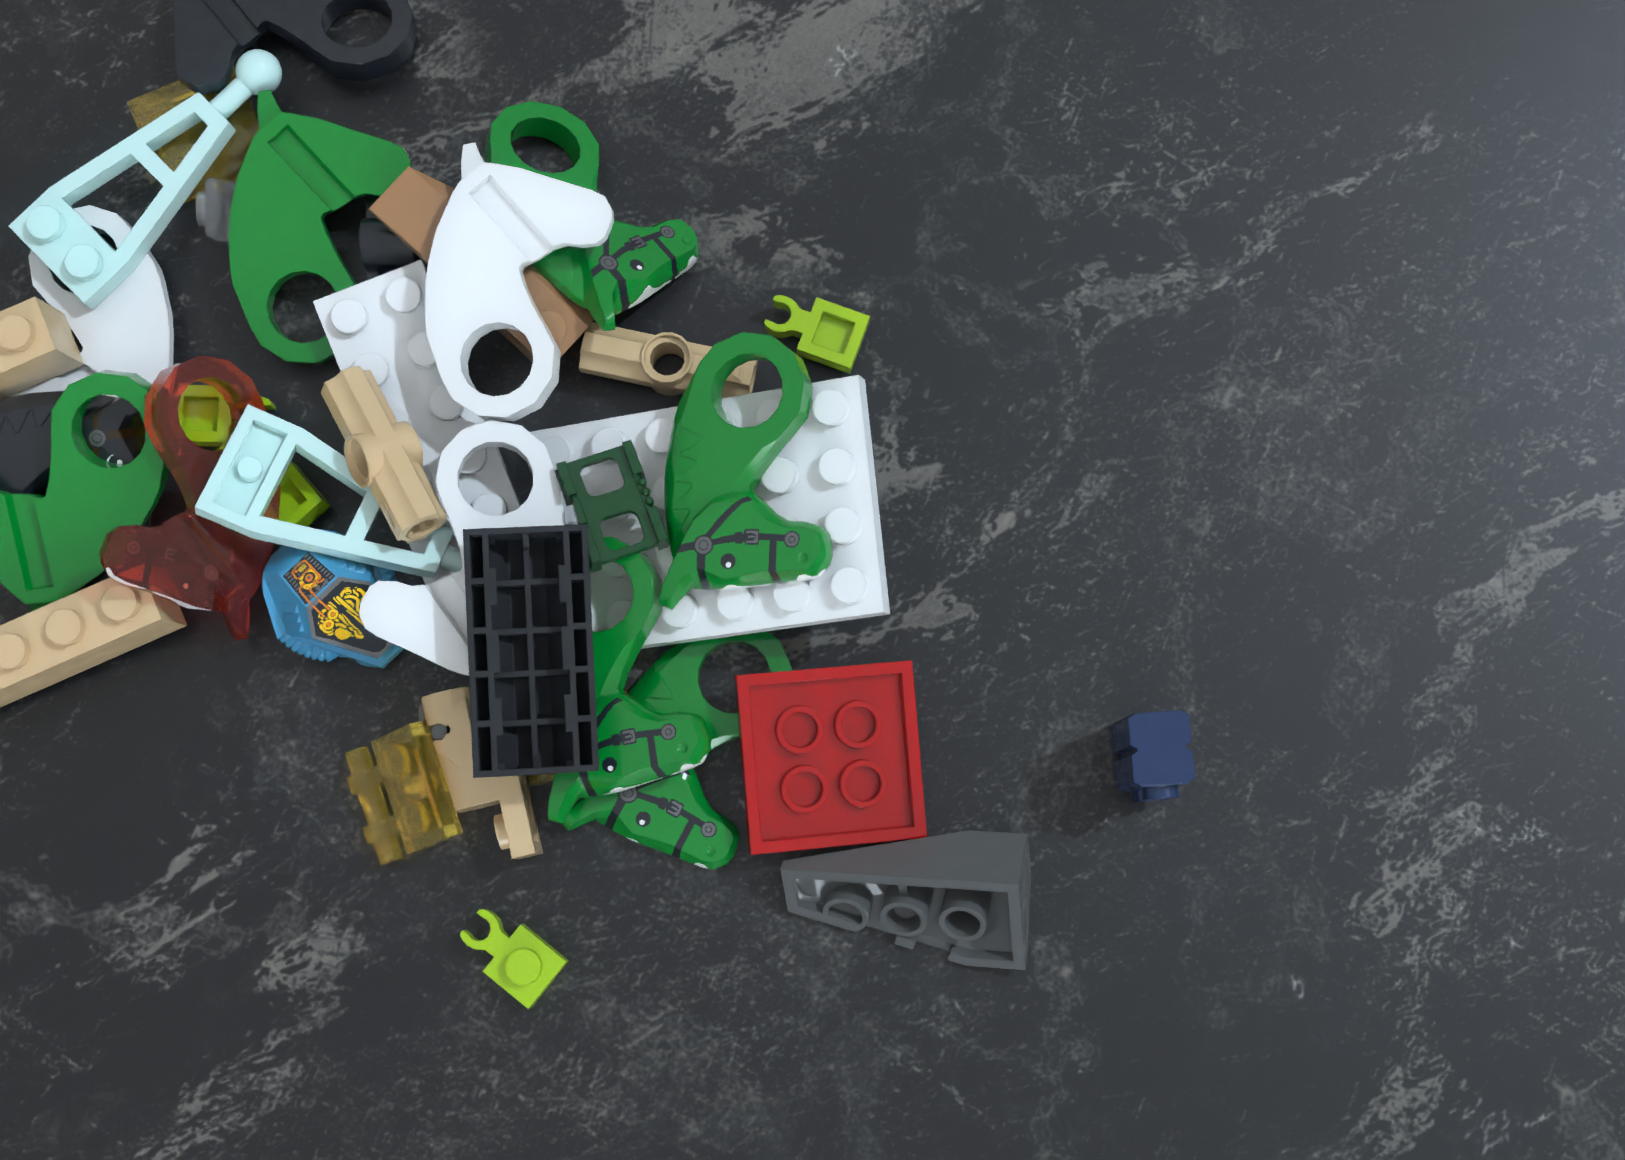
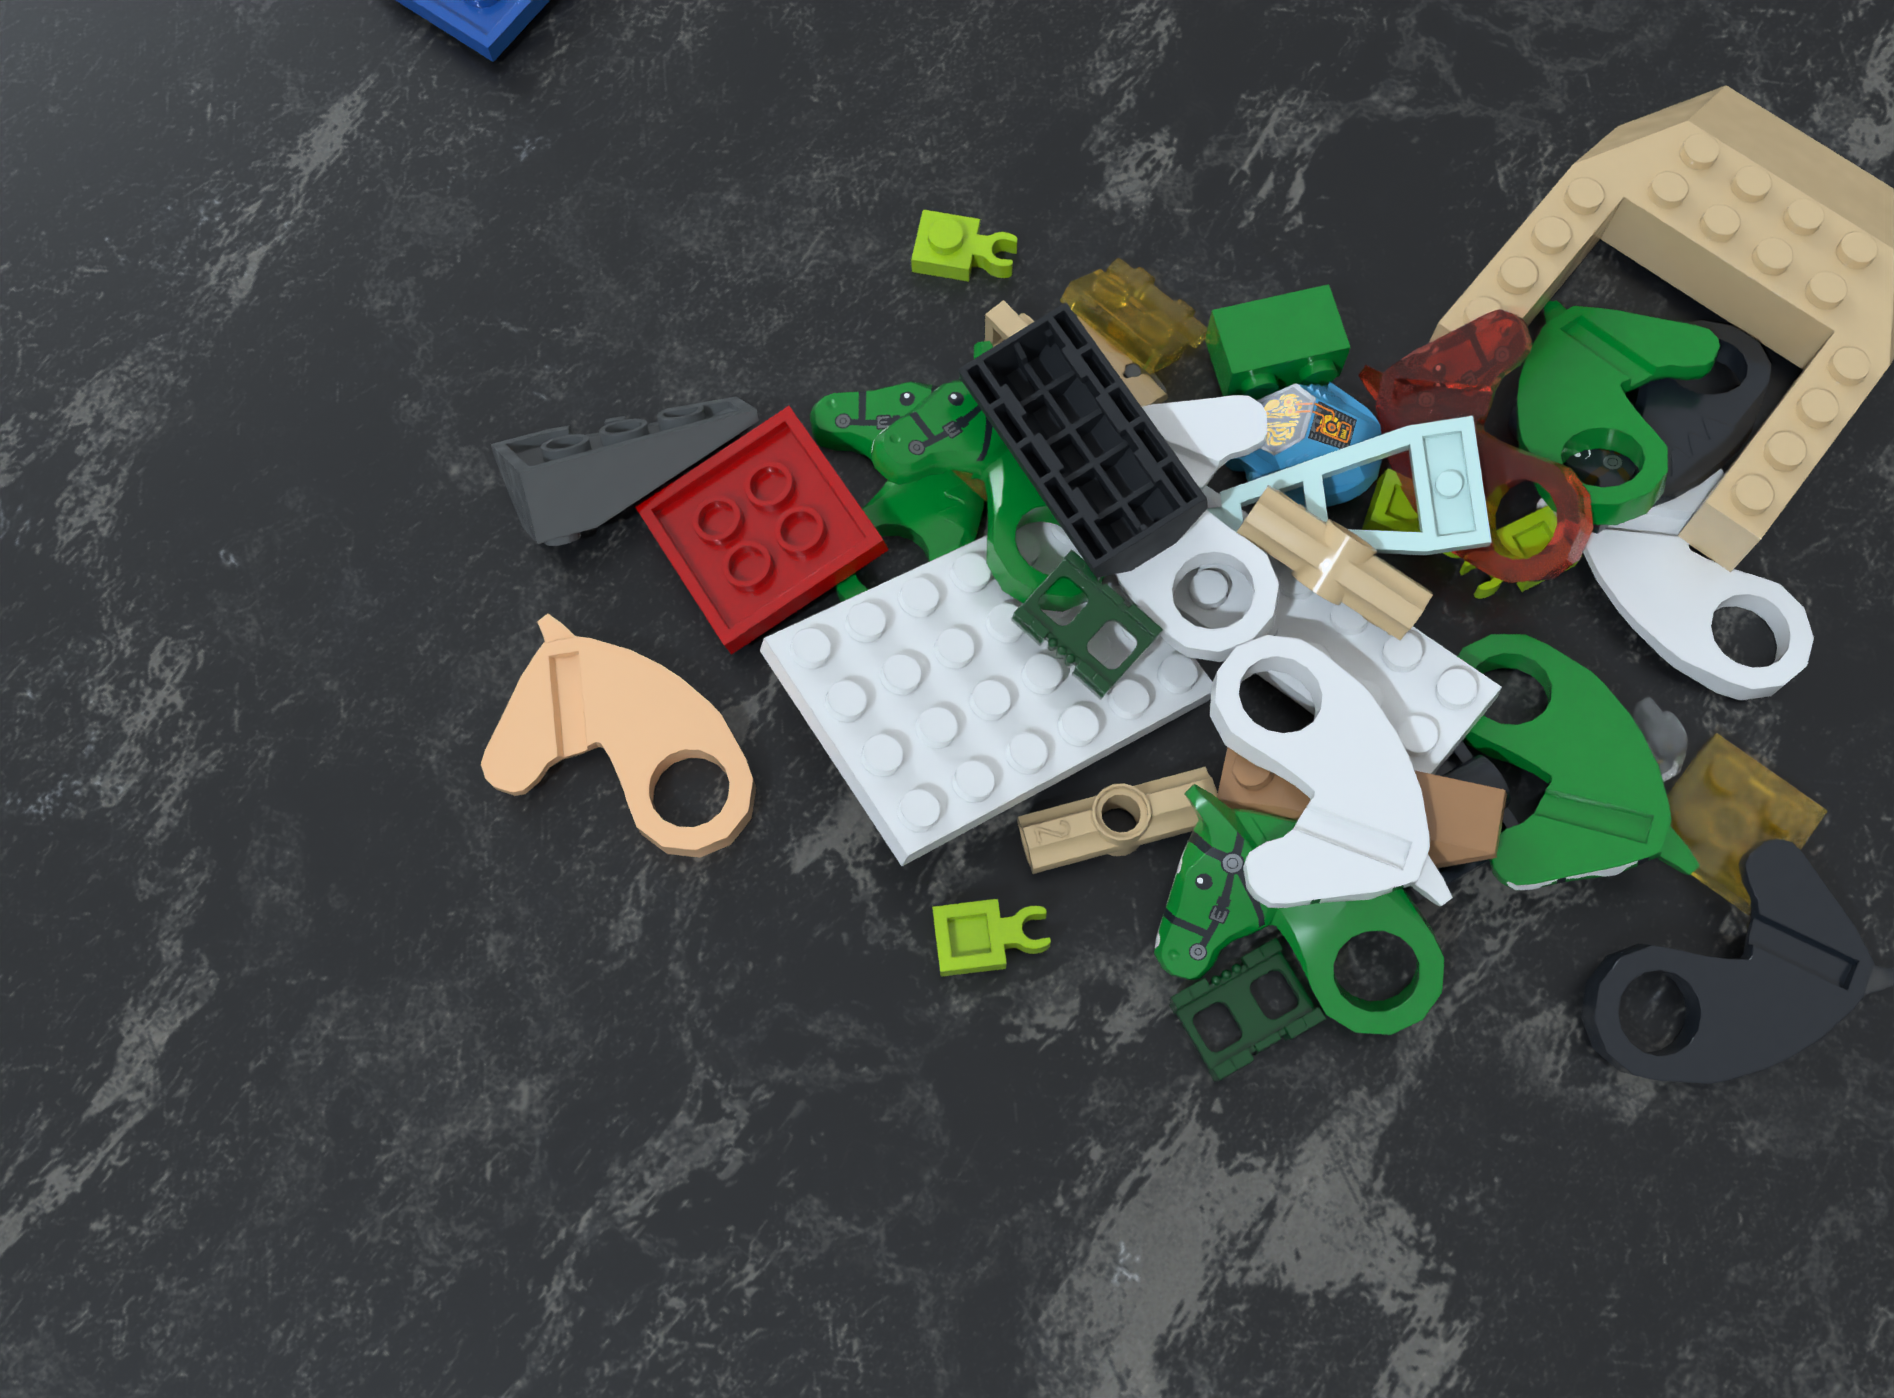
camera: 155 degrees right, 10 degrees down
light aqua plate [9,49,282,310] -> none
green animal [659,332,833,610] -> none
dark blue brick [1110,710,1195,802] -> none
none -> light nougat animal [481,614,756,858]
none -> dark green piece [1169,938,1326,1082]
none -> green brick [1205,284,1351,400]

